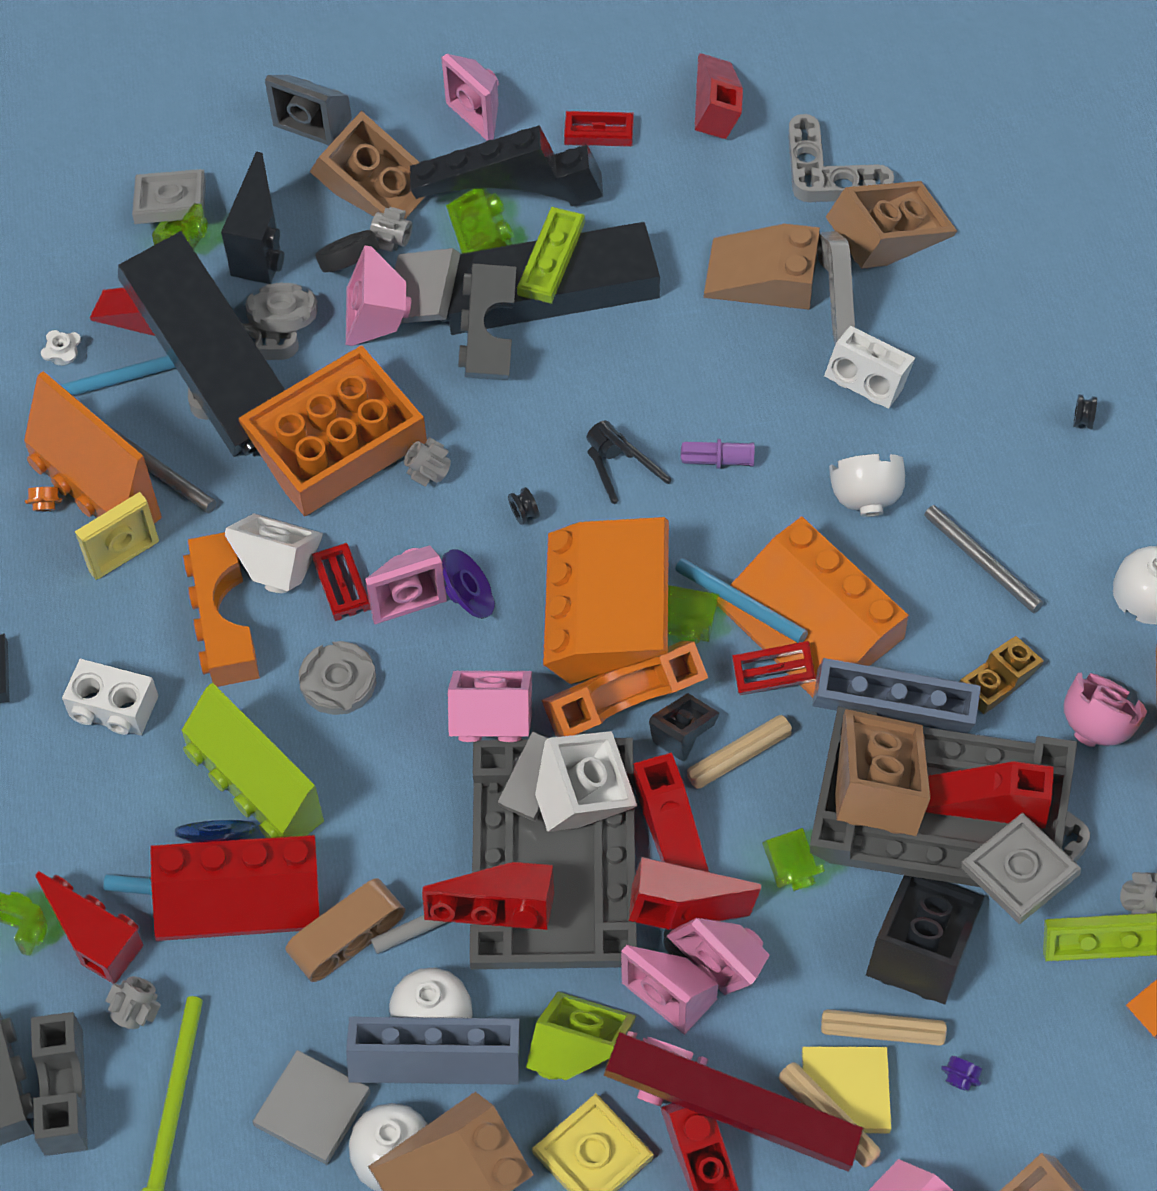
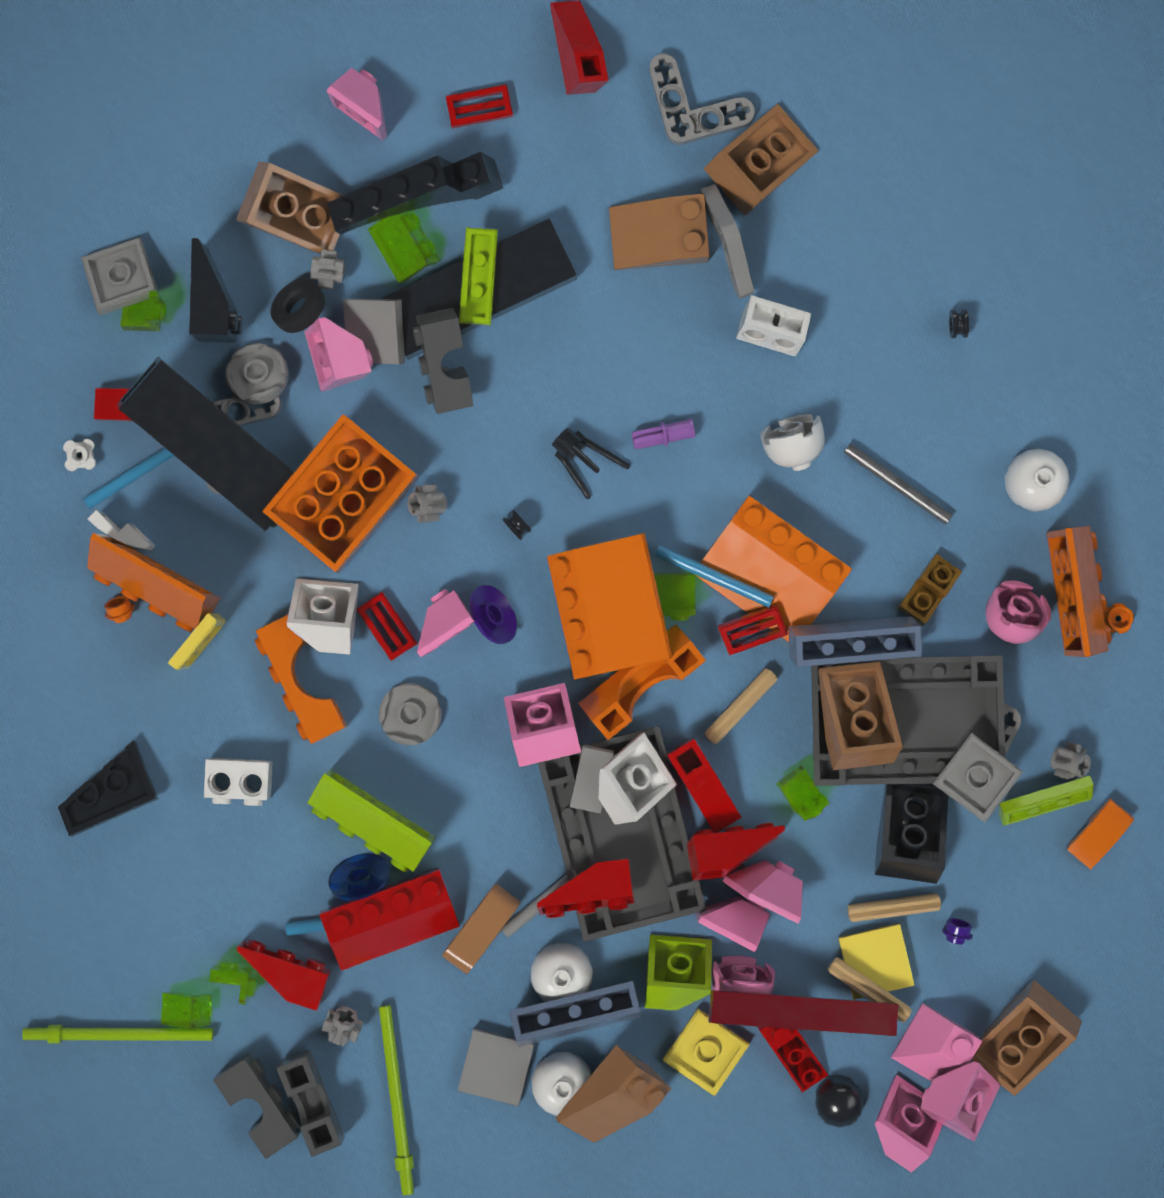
camera: 15 degrees left, 30 degrees up
flat silver bar [108,425,216,513] -> none
flat silver slope [265,75,352,145] -> none
black slope [649,693,720,762] -> none
red slope [925,761,1054,828] -> none

